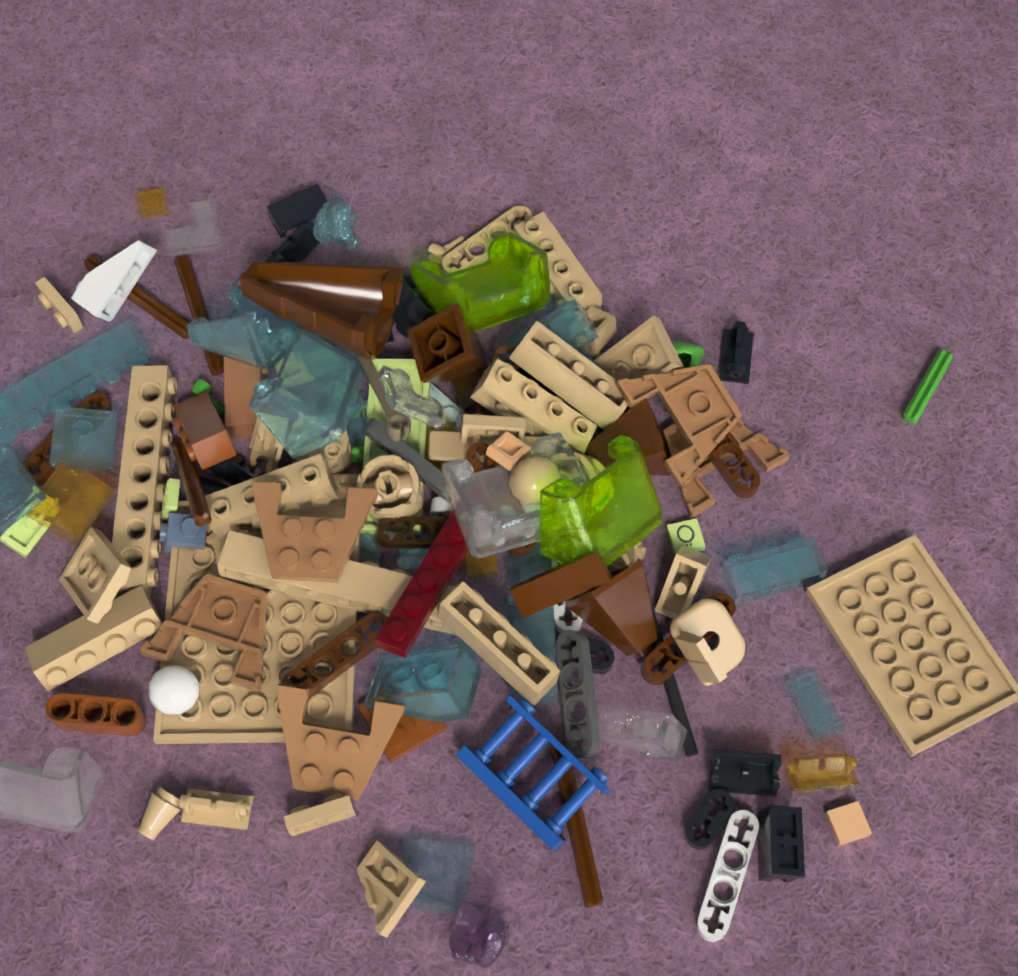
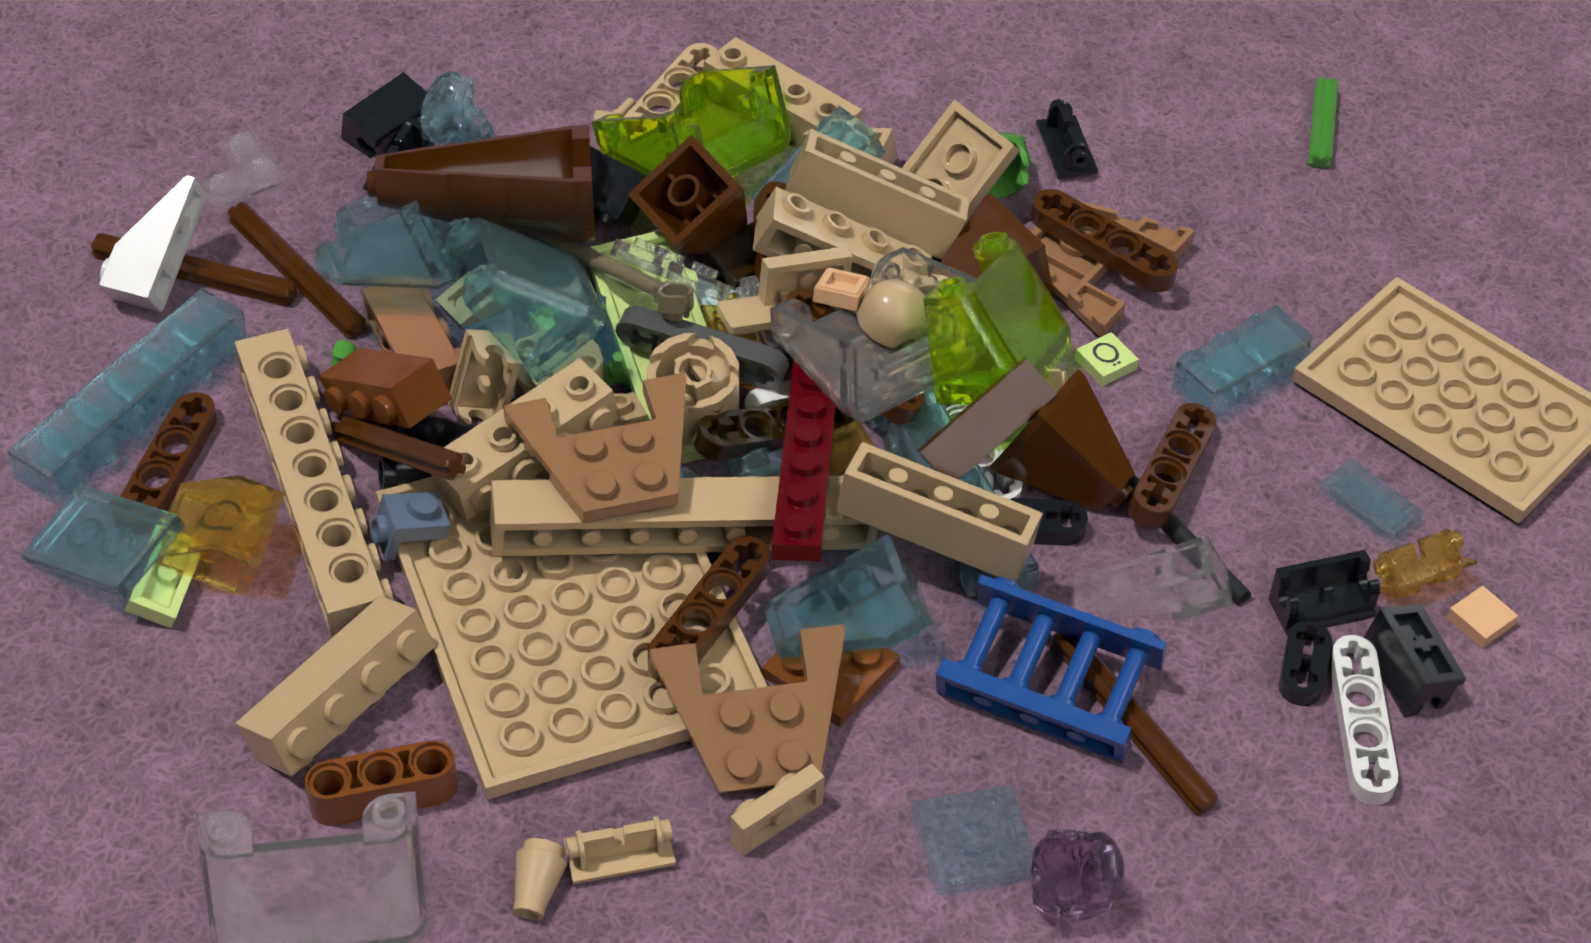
camera: 25 degrees left, 15 degrees down
tan plate [35,277,84,334] -> none
clear light blue tile [49,406,118,472] -> none
tan plate [59,527,131,624] -> none
clear yellow plate [136,187,170,220] -> none
medium nougat wing [140,574,268,693] -> none
white hair [149,665,199,715] -> none
yellowish green tile [161,478,180,521] -> none
tan wing [357,841,426,938] -> none
dark grey beam [556,630,601,759] -> none
medium nougat wing [616,364,743,487] -> none
tan slope [655,545,712,619] -> none
tan piece [670,598,745,686] -> none

